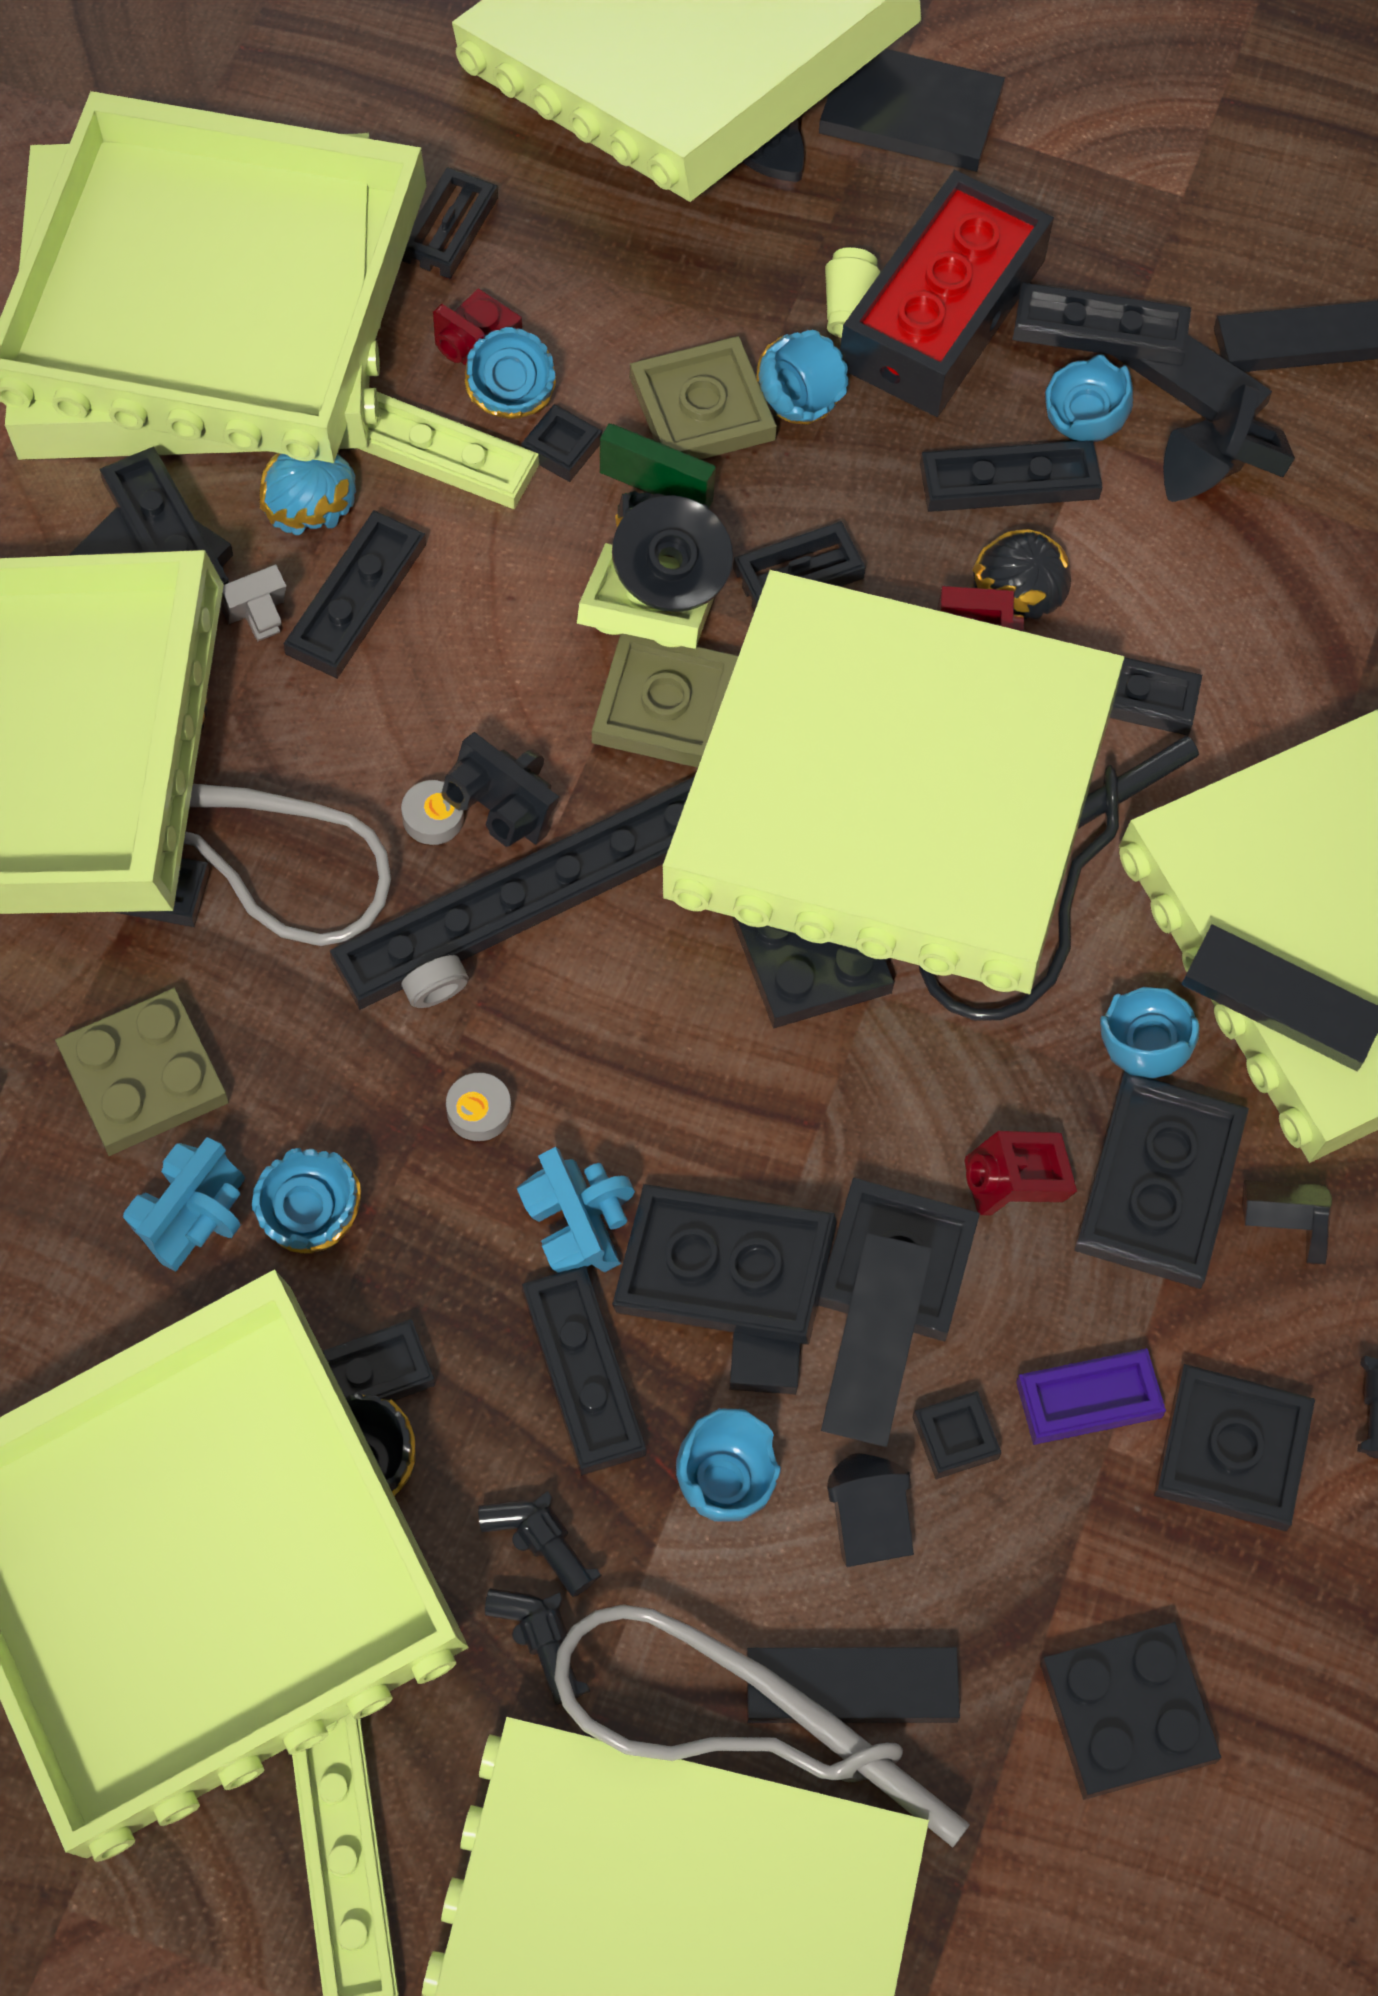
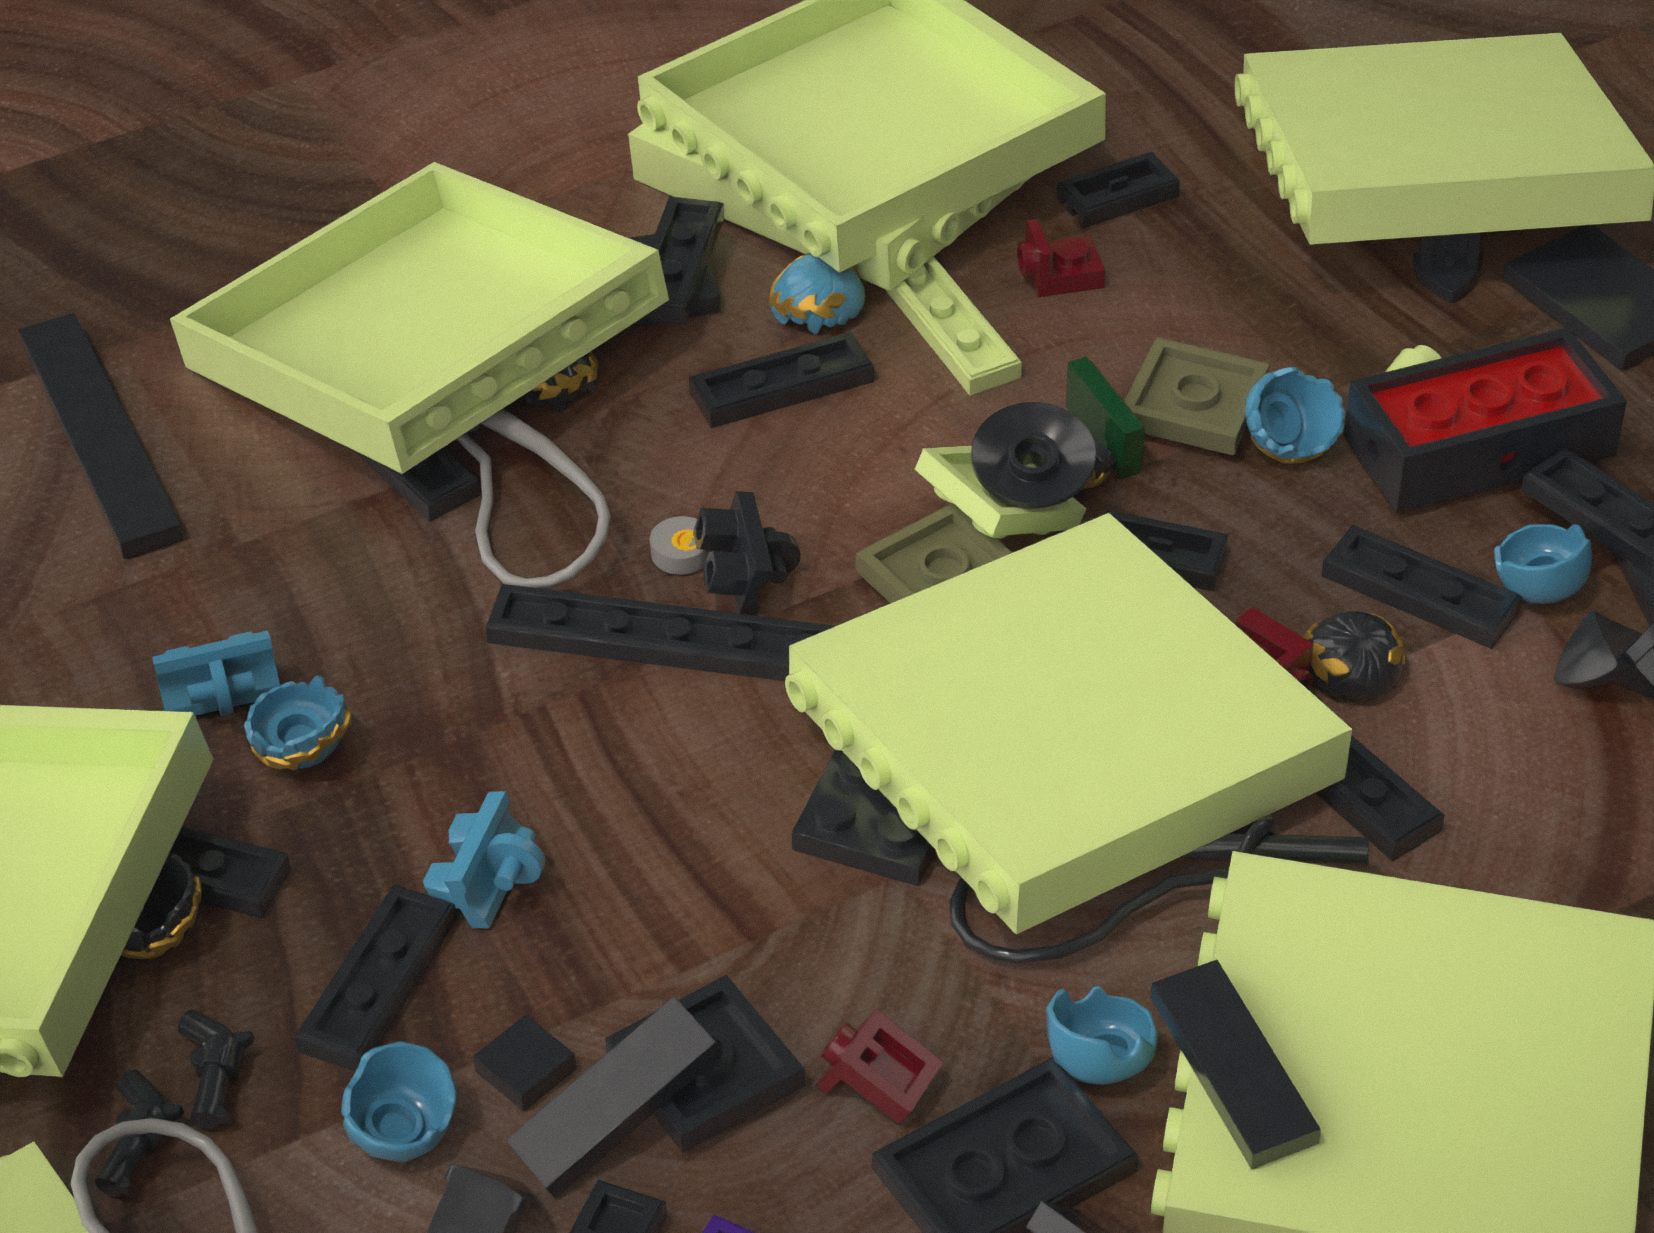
camera: 45 degrees right, 20 degrees down
olive plate [55,988,228,1156] -> none
light grey tile [220,564,286,642] -> none
light grey tile [401,955,469,1008] -> none
light grey tile [446,1073,511,1141] -> none
dark azure hair [465,327,556,419] -> none
black tile [521,404,602,482] -> none
black tile [612,1184,837,1345] -> none

